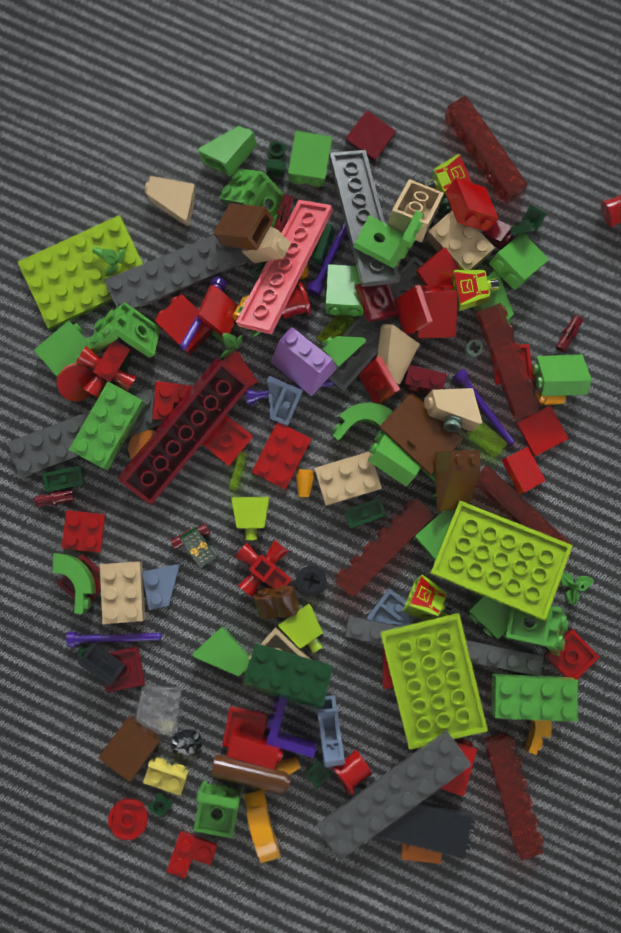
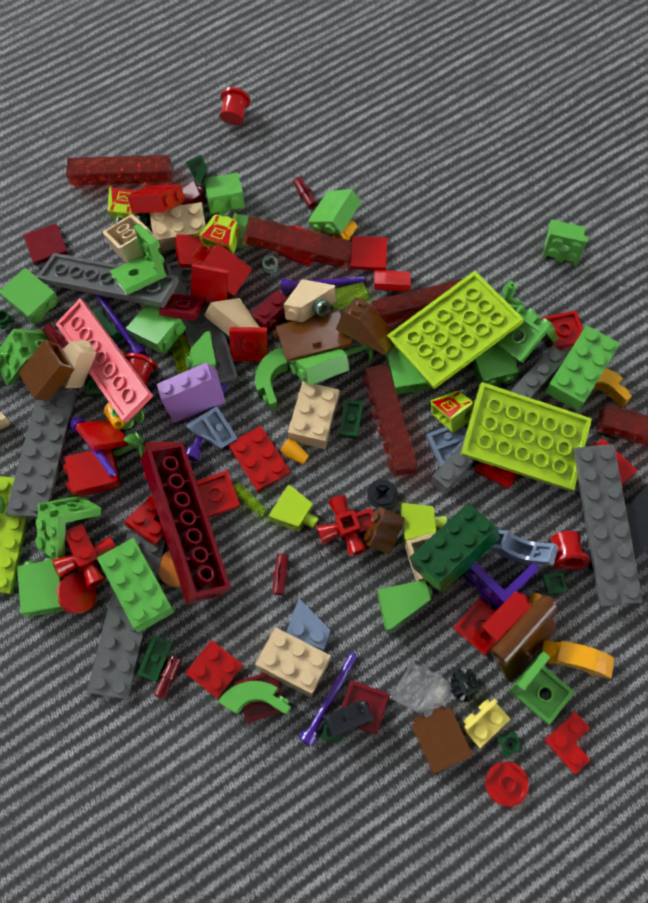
camera: 55 degrees left, 15 degrees down
dark green tile [180,527,217,568] -> none
dark green plate [266,159,286,178] -> none

